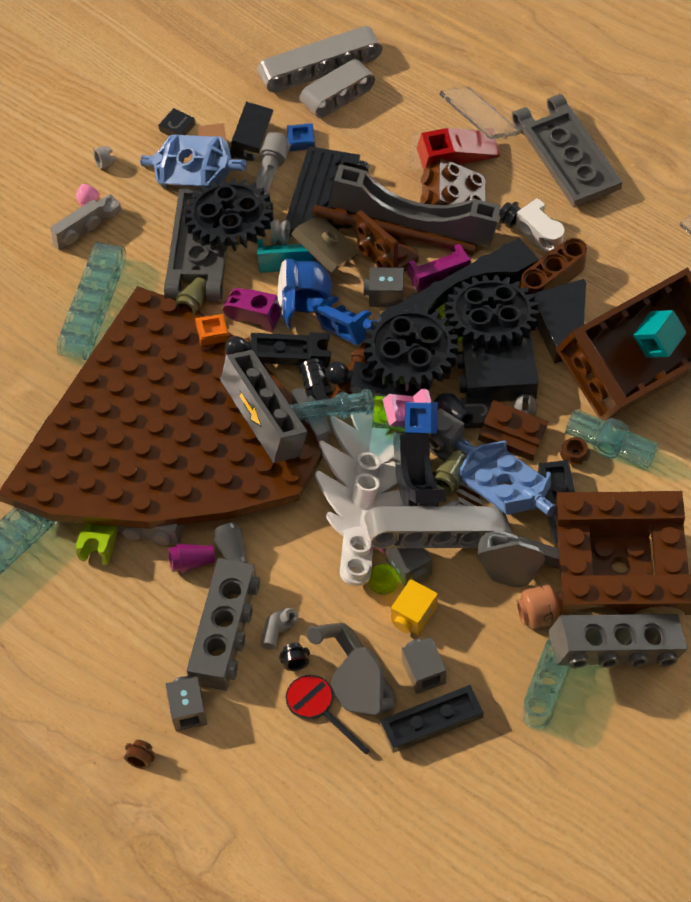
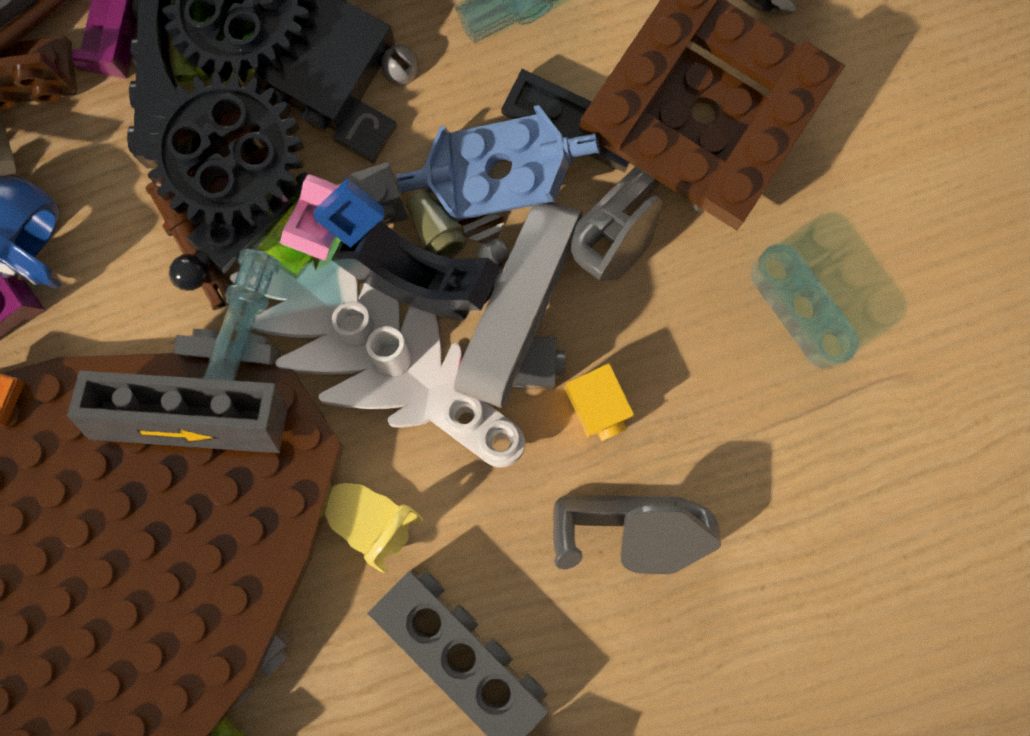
camera: 60 degrees left, 25 degrees up
magenta cone [168,544,215,574] -> none
dark grey cone [213,522,248,563] -> none
black plate [225,332,331,369] -> none
light grey arm [260,608,298,649] -> none
black plate [279,643,310,671] -> none
piece [285,675,369,754] -> none
black hinge [299,359,332,414] -> none
blue hinge [313,296,378,346] -> none
dark grey brick [364,267,404,307] -> none
clear neon green plate [368,564,399,595] -> none
black plate [380,685,484,753] -> none
dark grey brick [402,637,446,694] -> none
black cone [434,393,474,428] -> none
reddish brown plate [477,400,549,461] -> none
nougat head [516,584,562,630] -> none
dark grey brick [549,614,688,668] -> none
reddish brown plate [560,437,590,466] -> none
none -> light yellow piece [324,483,423,573]

